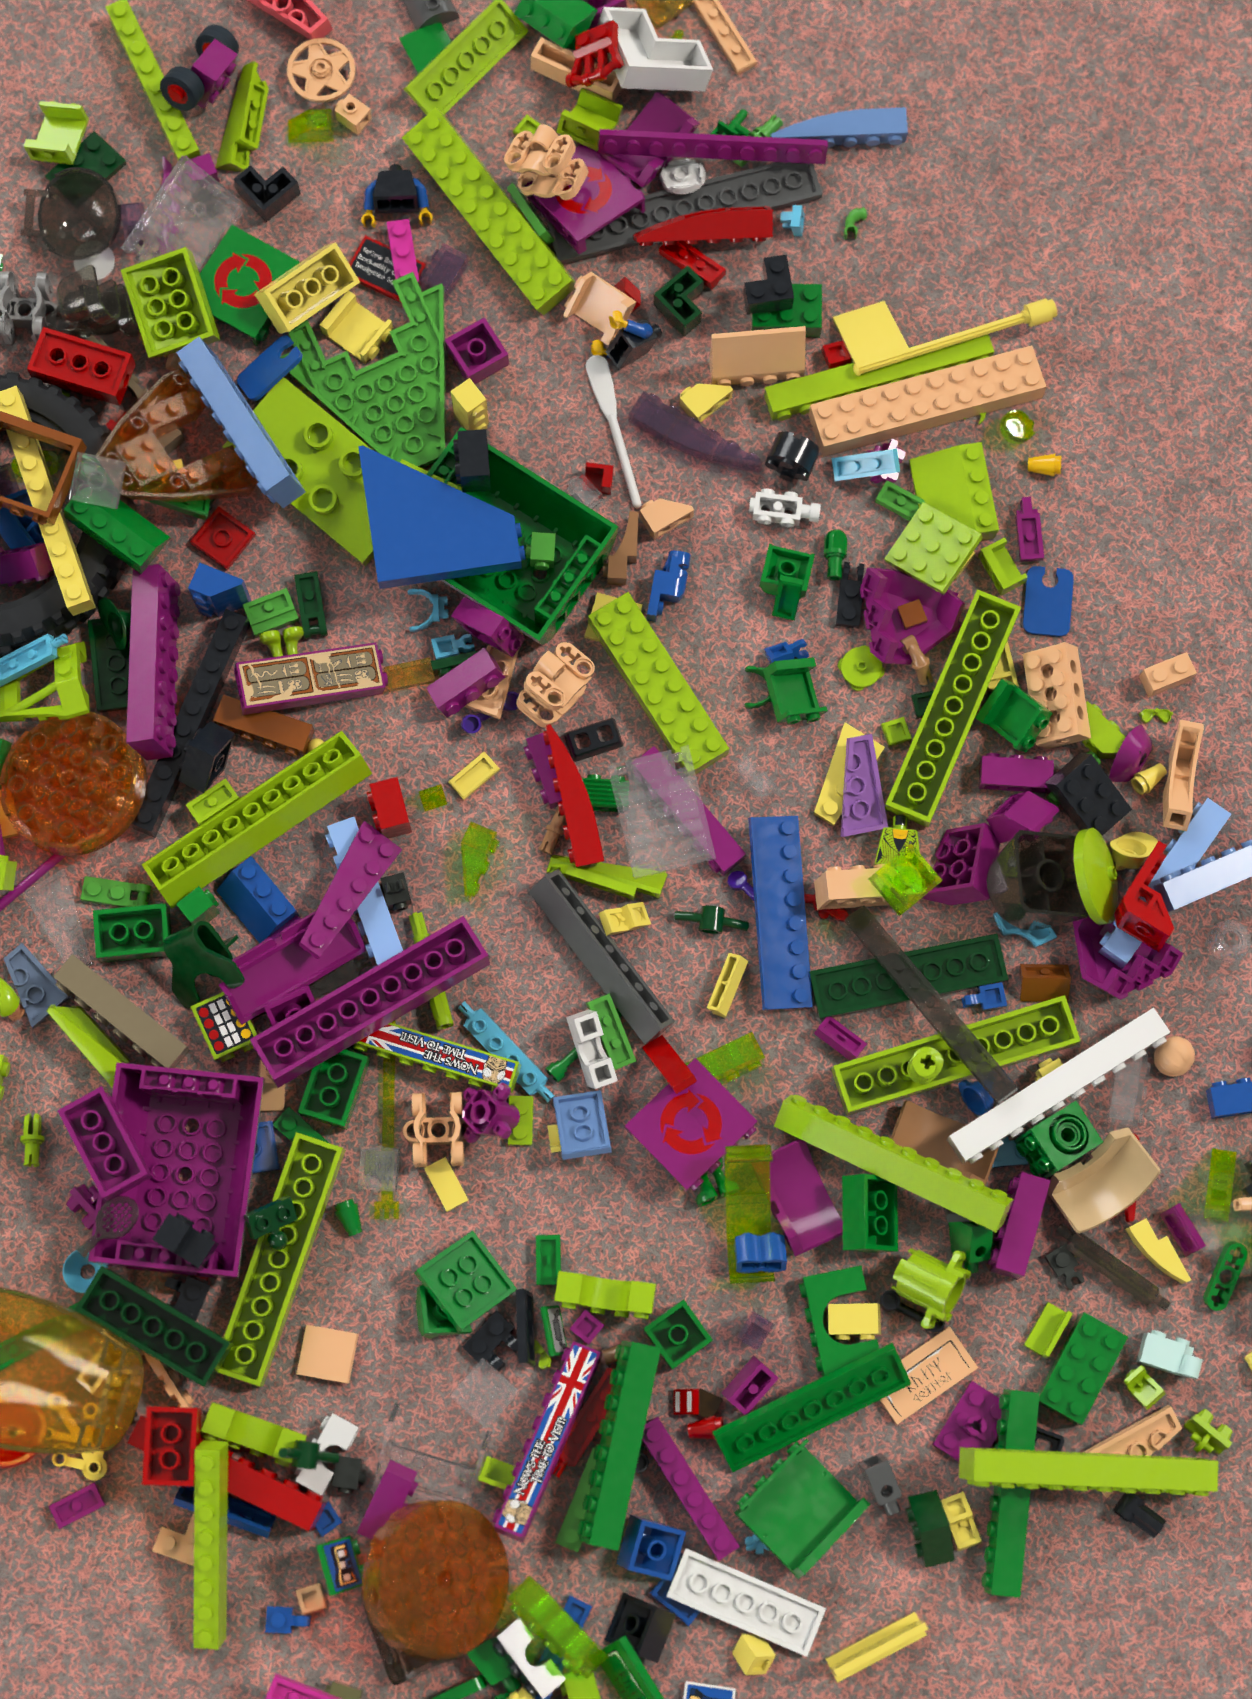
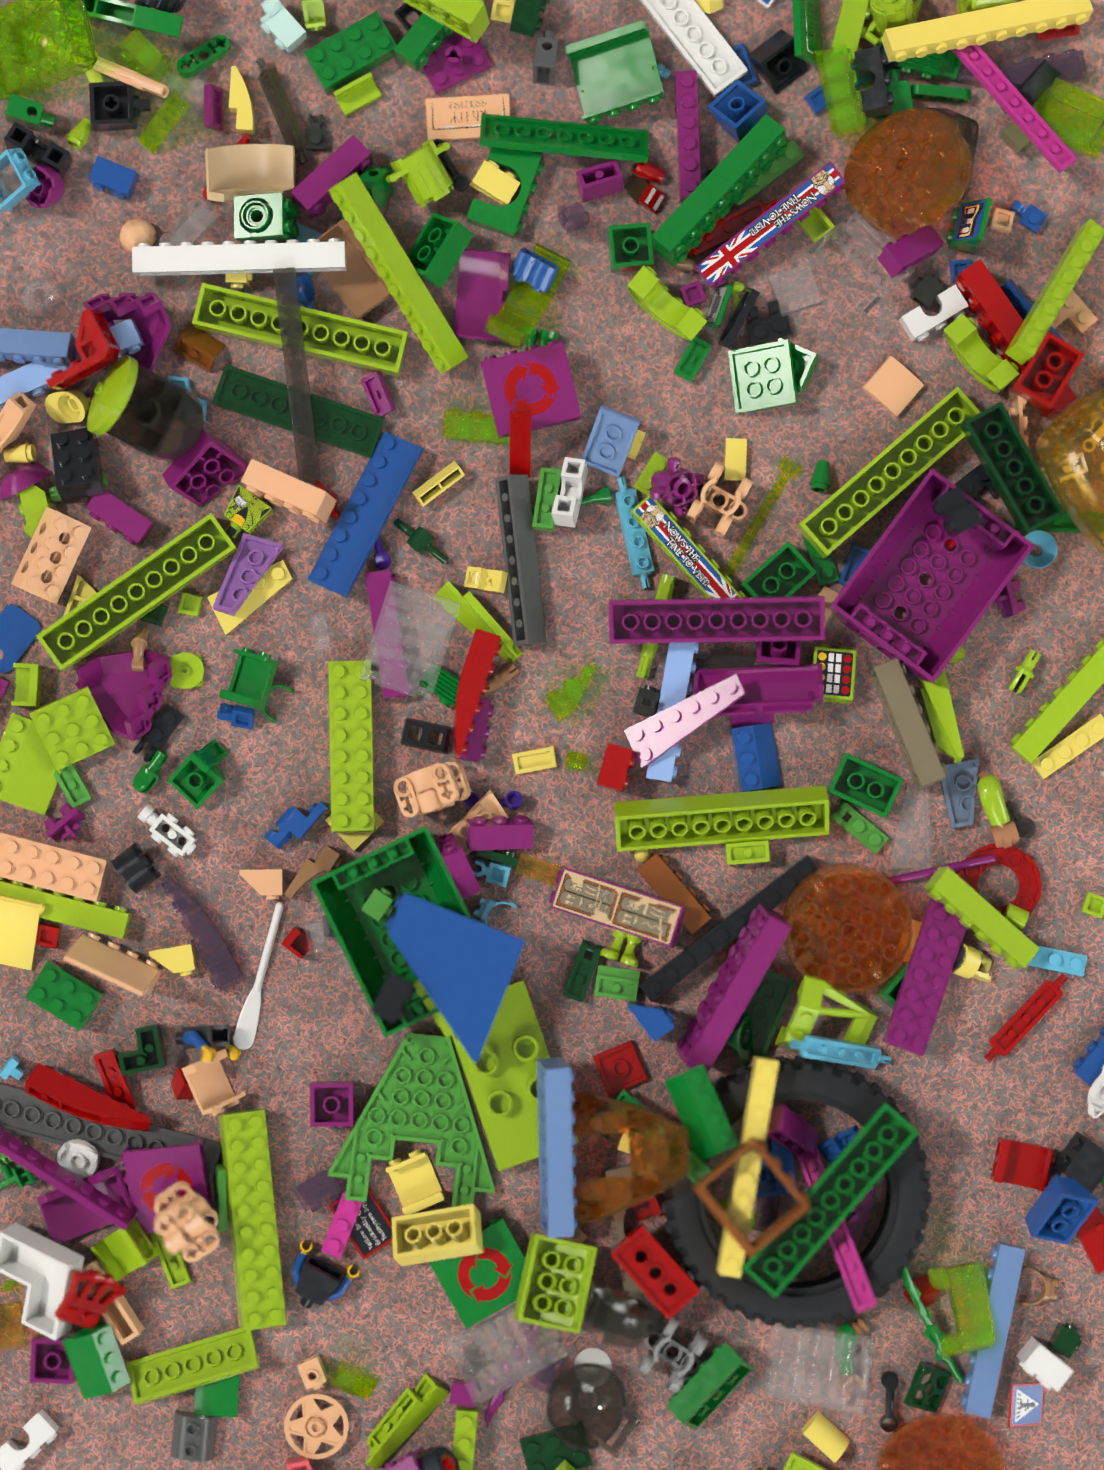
camera: 150 degrees left, 10 degrees up
magenta brick [57,1086,153,1202] -> none
clear plate [69,452,127,509] -> none
clear smoke piece [77,1196,139,1258] -> none
dark green piece [163,921,245,1008] -> none
green brick [176,886,220,925] -> none
black brick [178,721,235,793] -> none
black brick [233,165,301,222] -> none
blue piece [237,335,302,401] -> none
dark green plate [243,1195,298,1250] -> none
dark green piece [279,1440,339,1470] -> none
clear piece [358,1145,400,1193] -> none
light yellow brick [451,378,489,430] -> none
black brick [743,255,794,315] -> none
medium azure plate [831,448,900,481] -> none
clear neon green brick [868,843,943,916] -> none
dark orange tile [897,599,928,630] -> none
lime piece [907,1047,943,1084] -> none
blue plate [962,982,1007,1011] -> none
green panel [975,678,1053,752] -> none
magenta slope [986,791,1059,844] -> none

